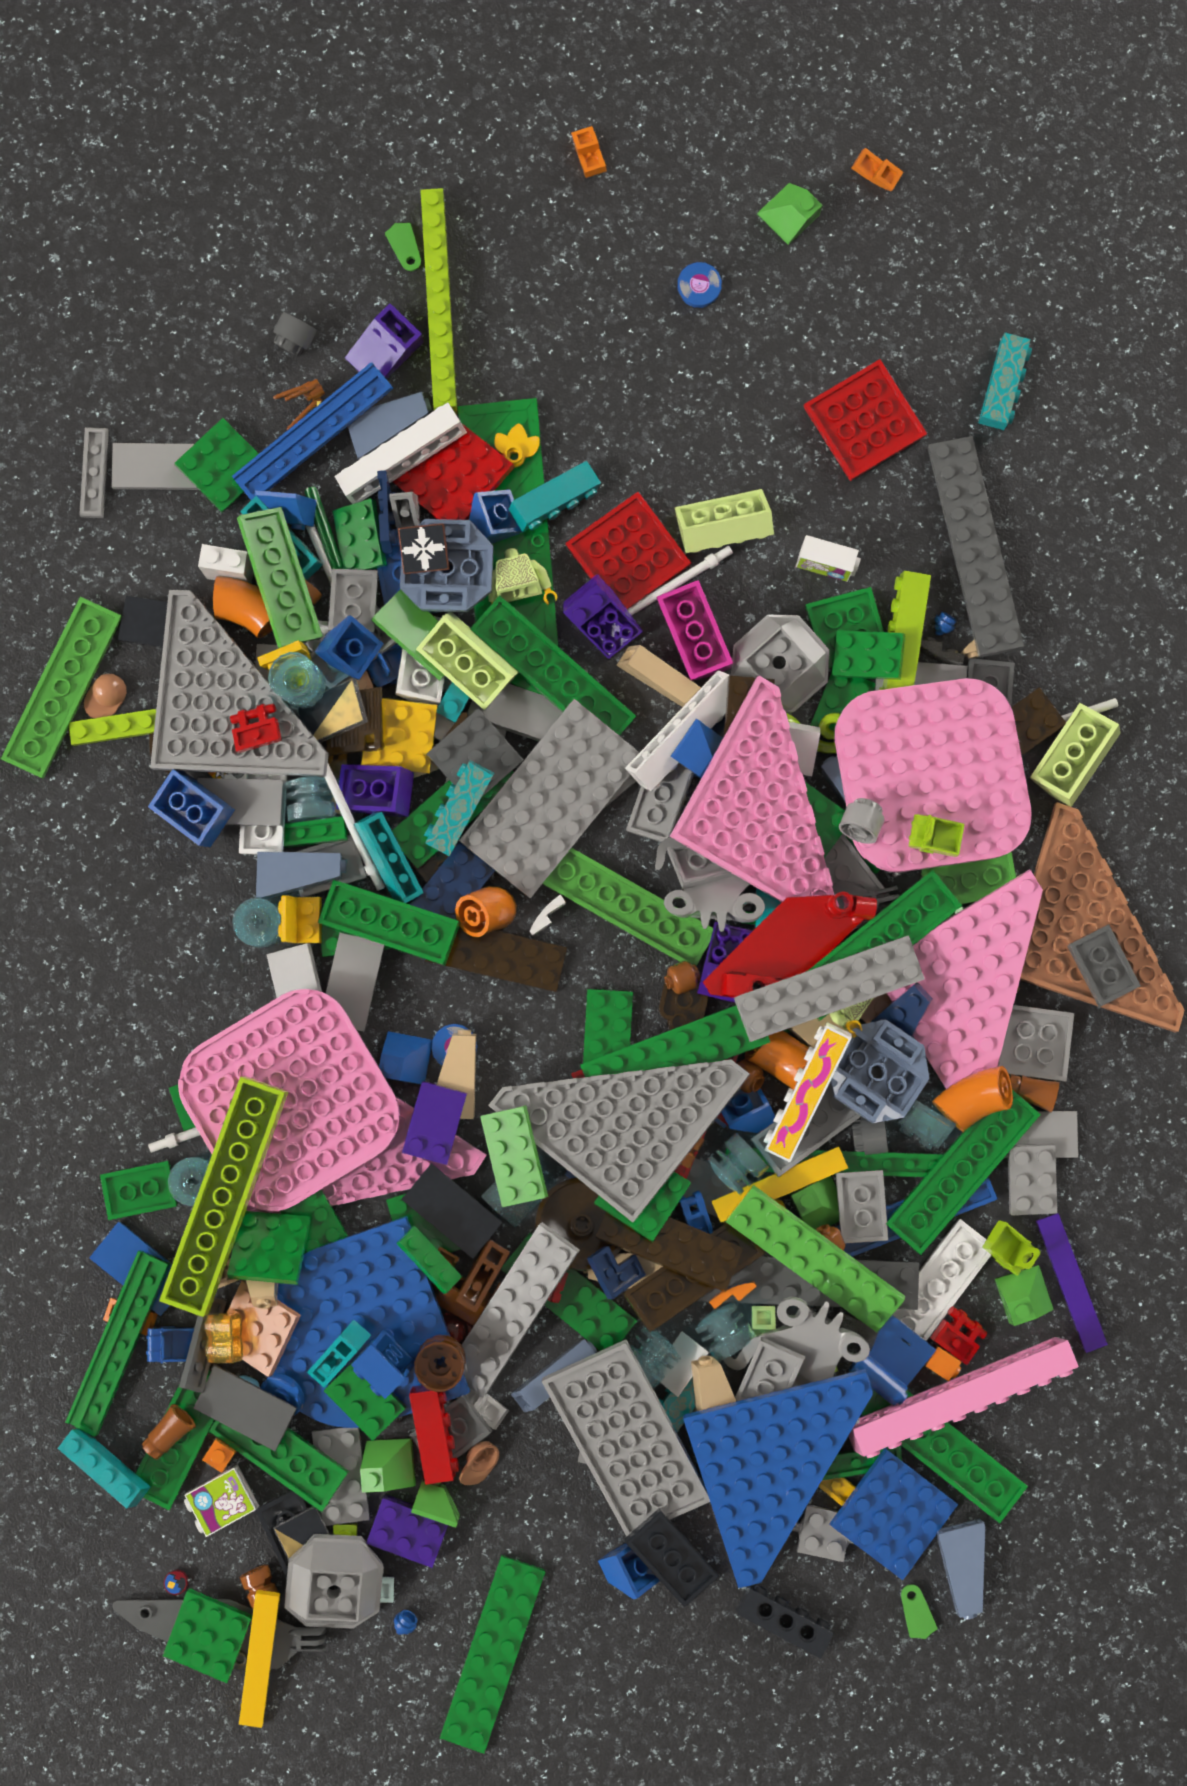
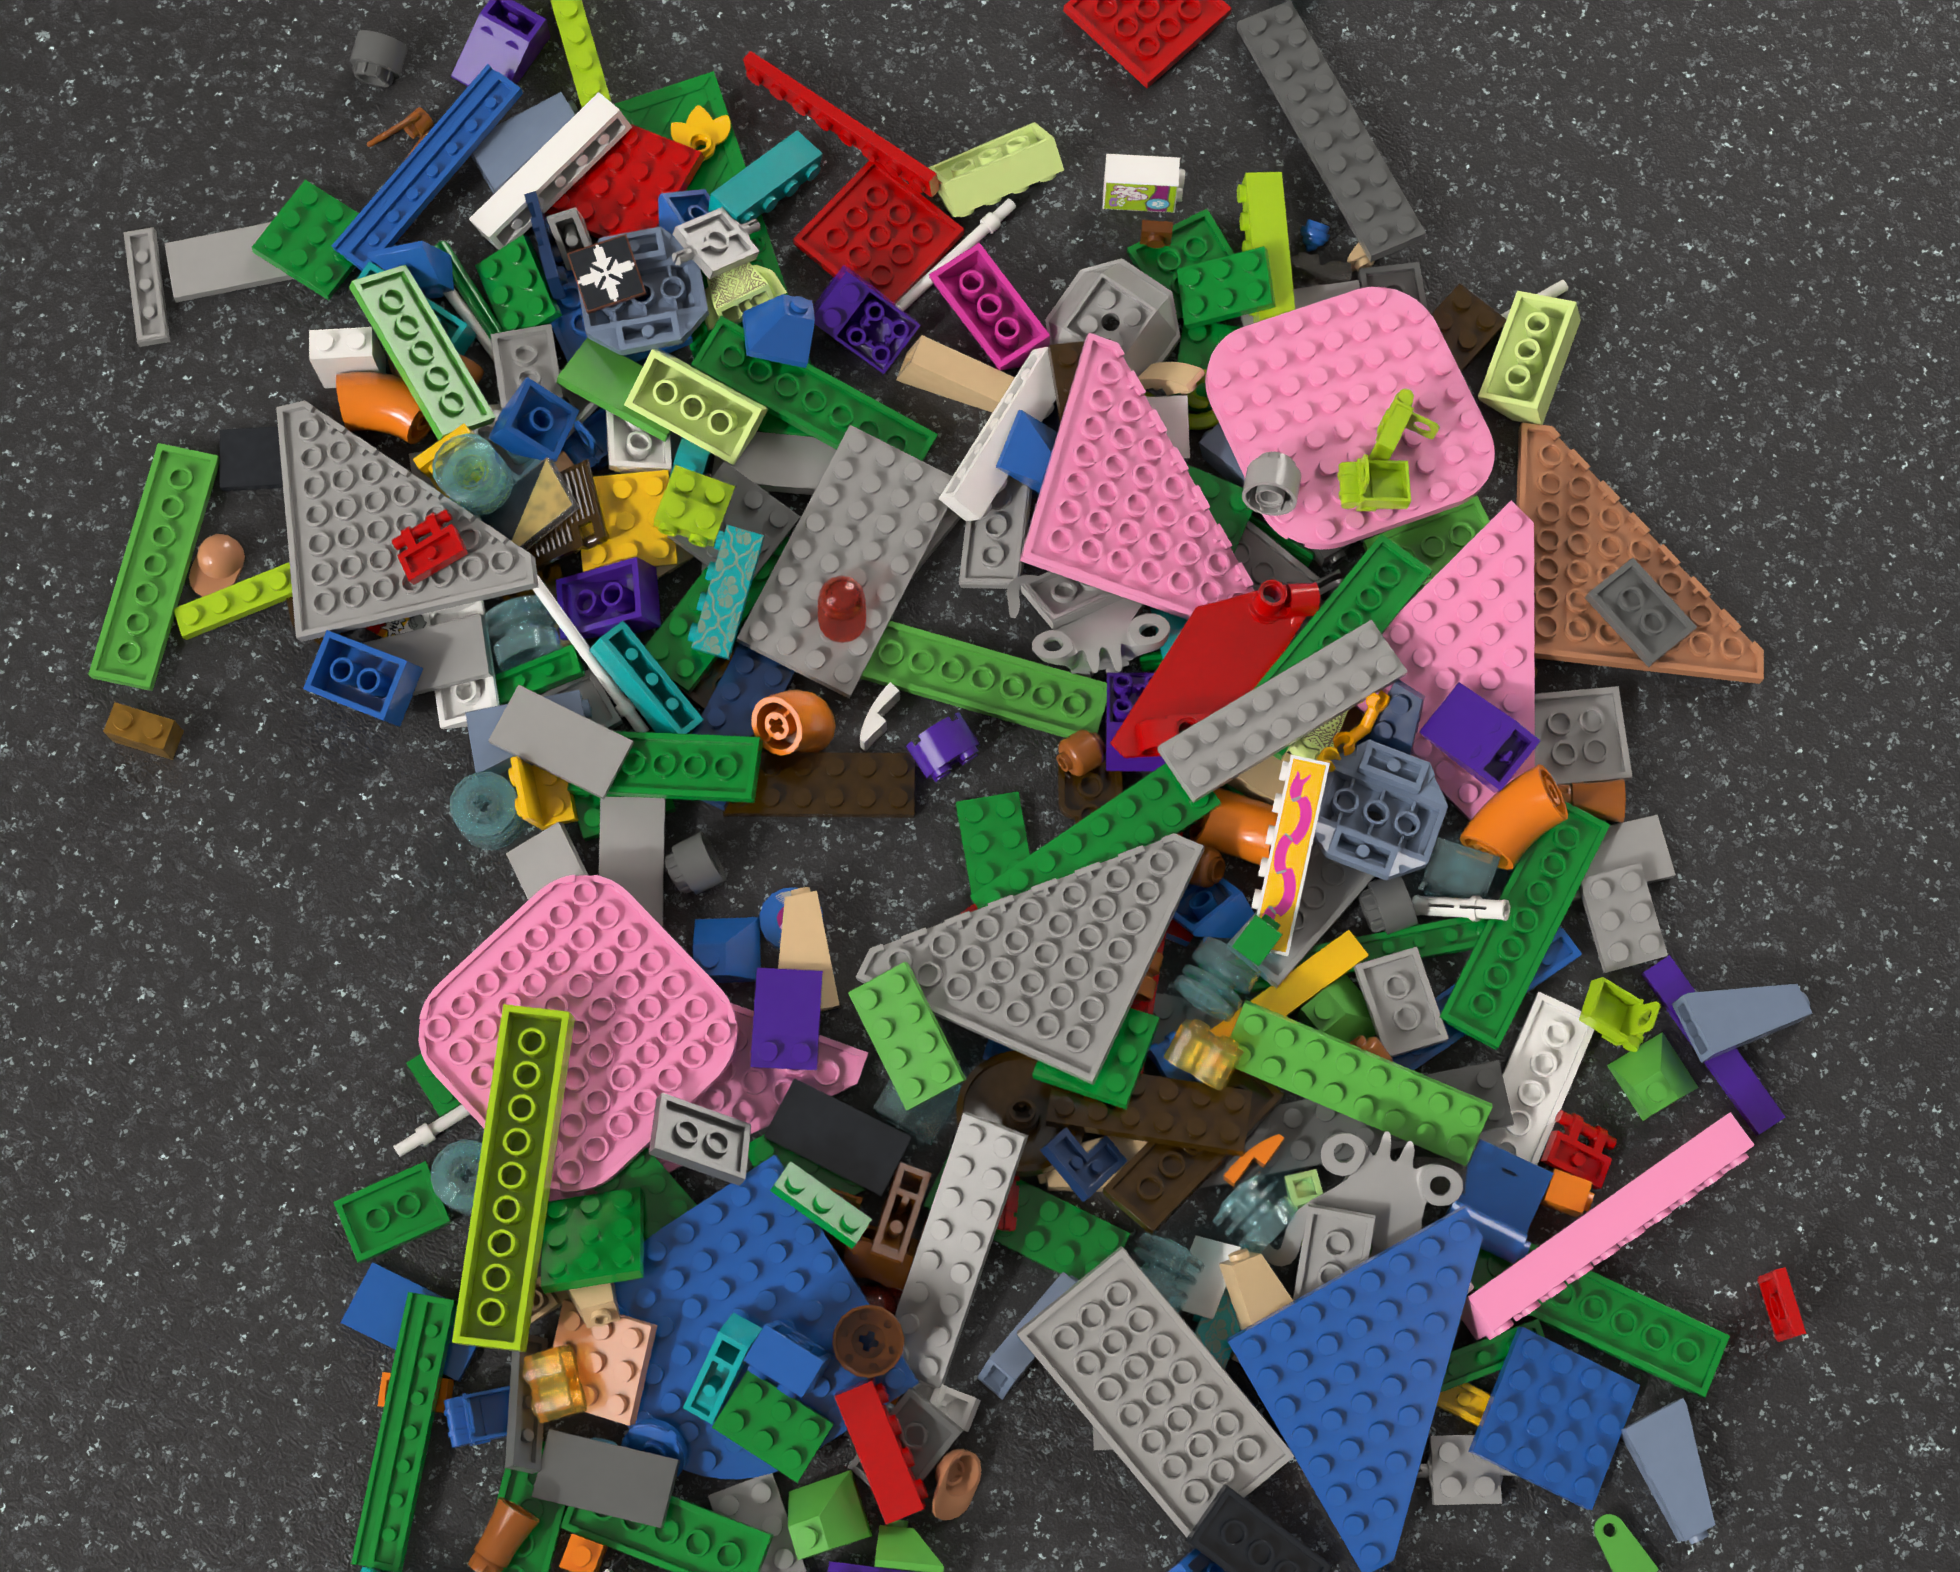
camera: 10 degrees left, 10 degrees down
none -> pearl gold brick [103,702,184,760]
none -> light grey tile [488,685,634,799]
none -> plate [649,1093,751,1186]
none -> lime plate [653,465,735,547]
none -> dark grey piece [665,831,727,895]
none -> light grey plate [672,207,760,279]
none -> blue slope [742,294,815,368]
none -> red plate [743,51,940,197]
none -> clear red cap [817,575,866,643]
none -> dark purple brick [906,712,980,783]
none -> tan slope [1138,362,1205,396]
none -> reddish brown plate [1140,220,1173,248]
none -> clear yellow brick [1164,1019,1244,1091]
none -> green brick [1232,914,1283,966]
none -> light orange arm [1333,690,1390,756]
none -> lime piece [1368,389,1440,460]
none -> white pin [1412,895,1510,922]
none -> dark purple slope [1419,682,1541,793]
none -> sand blue slope [1672,984,1812,1063]
none -> red tile [1757,1267,1806,1342]

